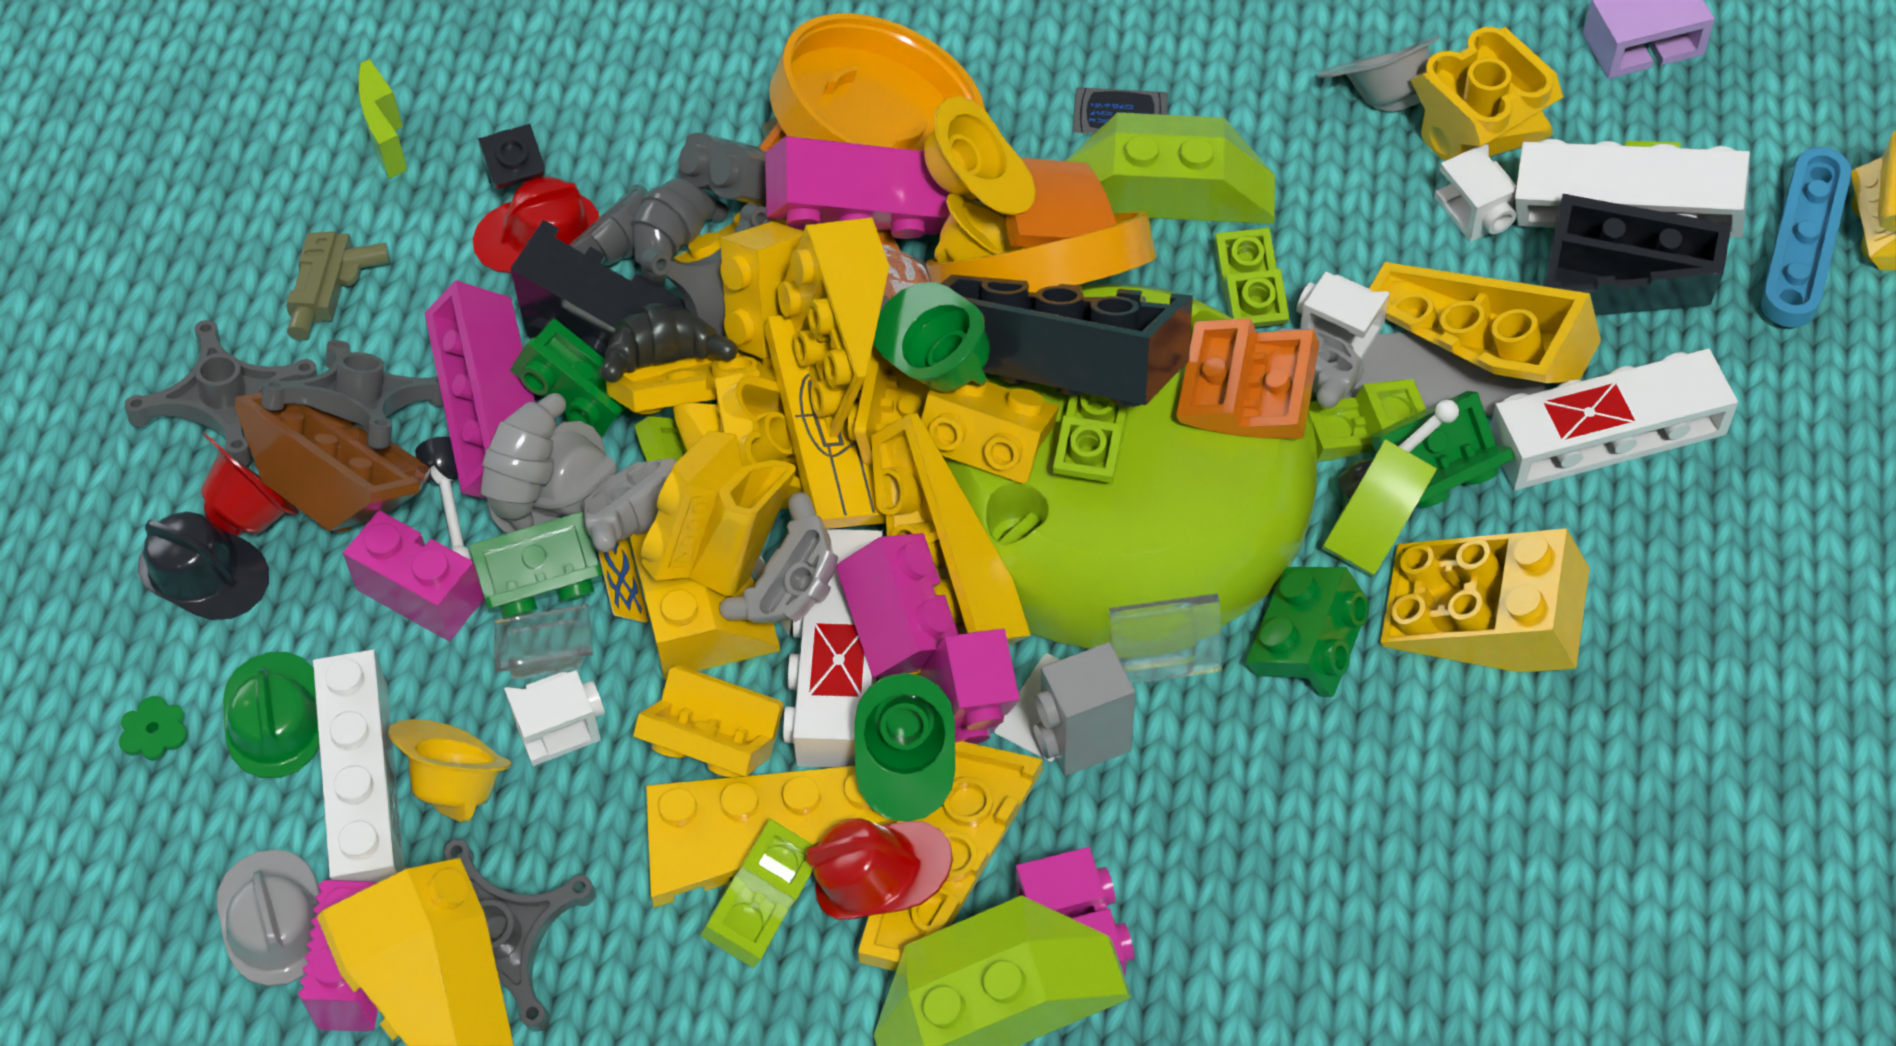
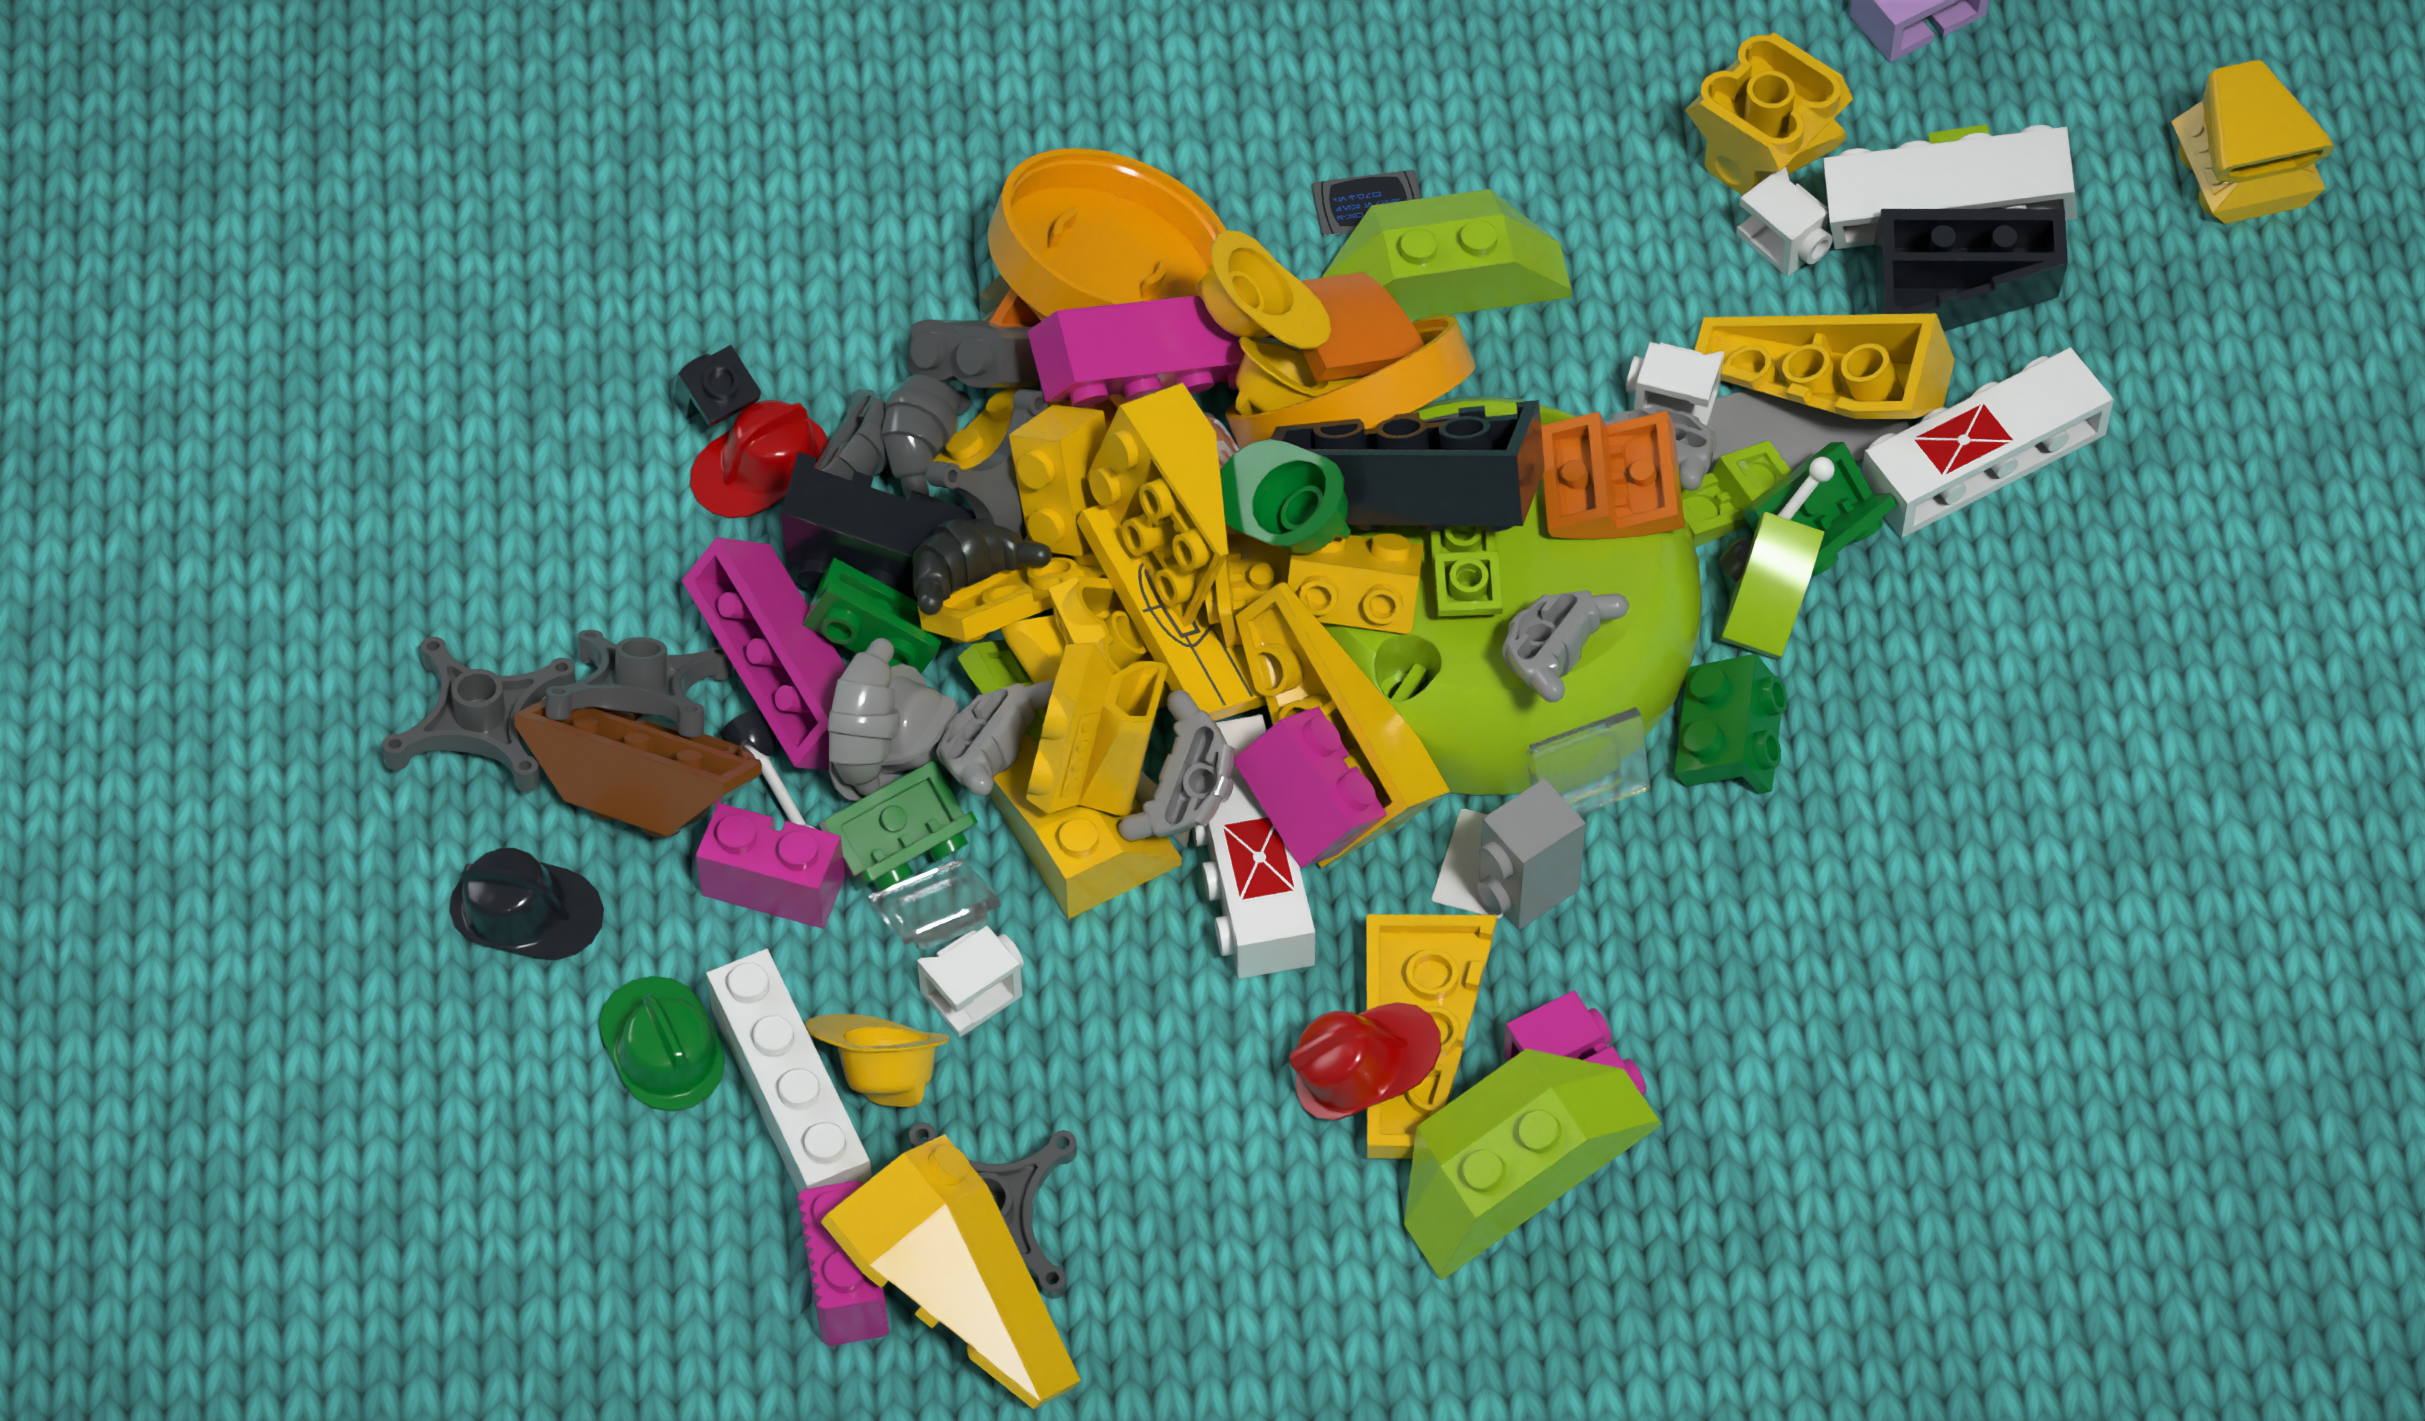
camera: 15 degrees left, 0 degrees up
green plant [119,696,187,761] -> none
red piece [200,432,299,535] -> none
light grey piece [217,849,320,986] -> none
olive piece [286,231,390,340] -> none
lime slope [358,59,408,179] -> none
yellow sticker [598,539,648,623] -> none
yellow bracket [633,665,784,778] -> none
yellow wing [646,766,897,908] -> none
lime slope [700,818,814,968] -> none
green piece [854,673,955,822] -> none
dark pink piece [921,628,1020,744] -> none
lime slope [1213,227,1290,327] -> none
light grey piece [1317,35,1439,112] -> none
yellow slope [1380,528,1590,673] -> none
dark azure plate [1761,147,1852,327] -> none
none -> light grey piece [1502,590,1629,703]

